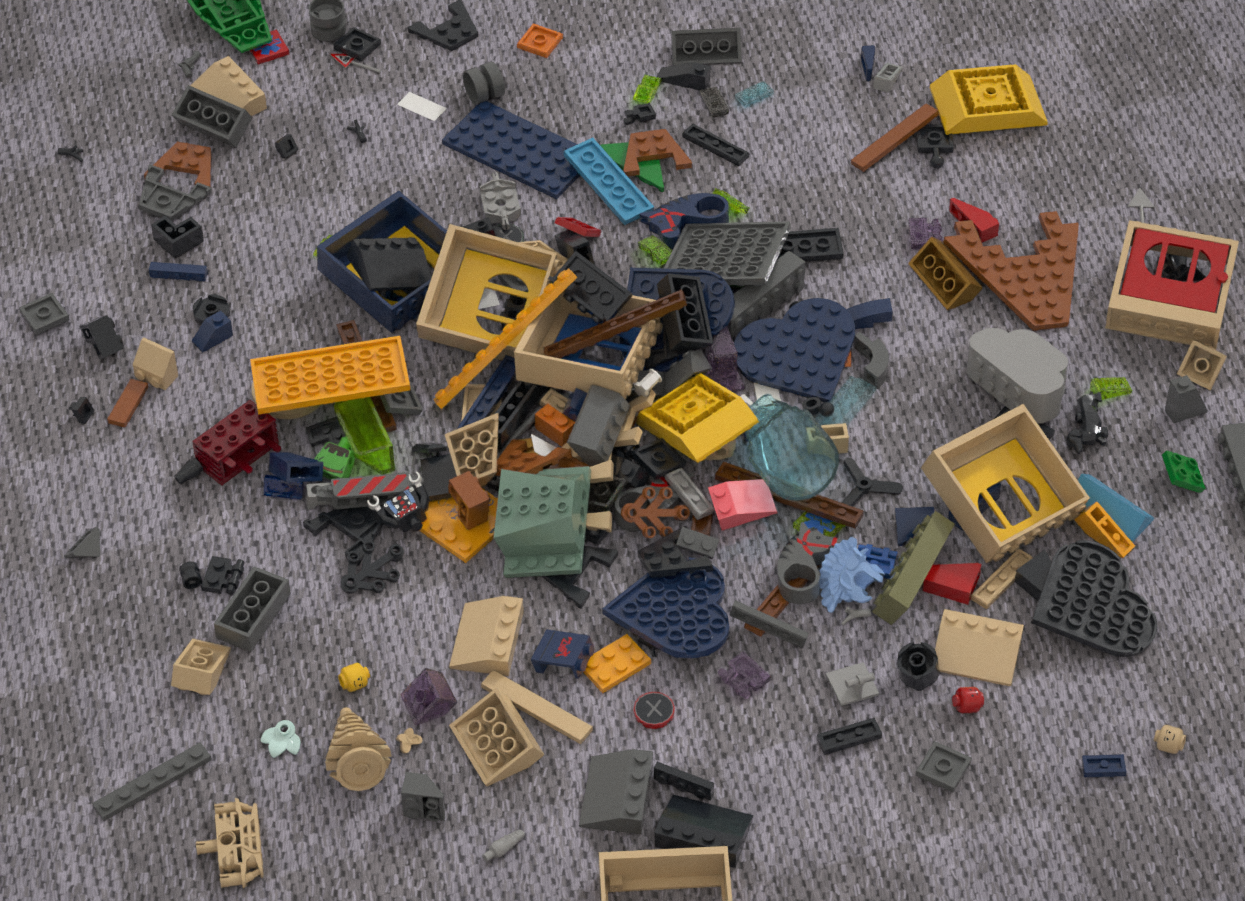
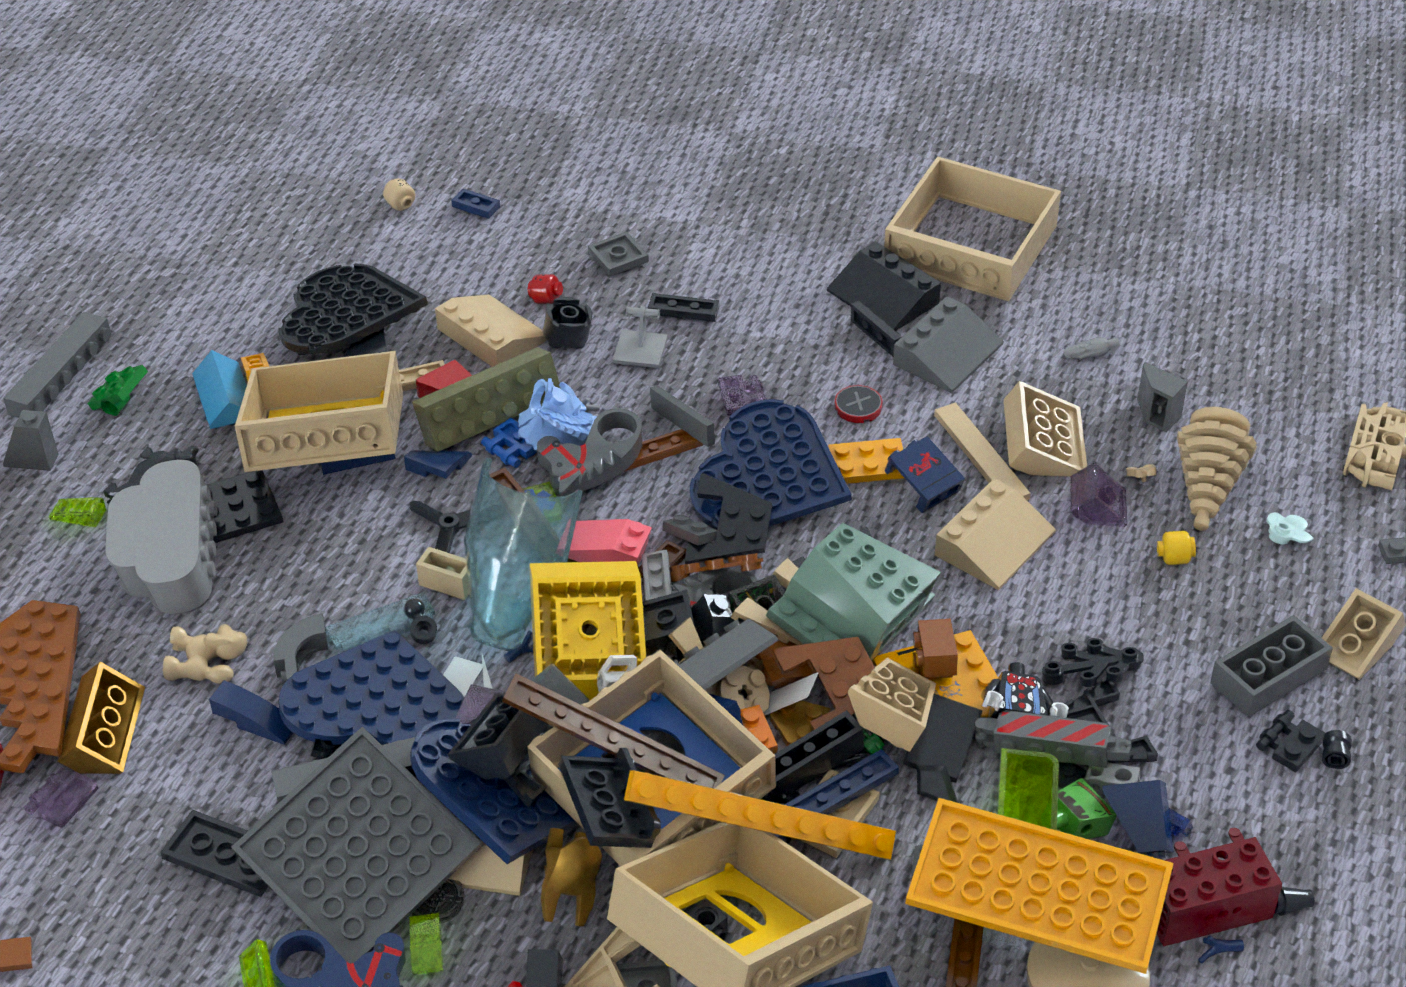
camera: 150 degrees left, 5 degrees down
none -> tan animal [163,624,247,684]

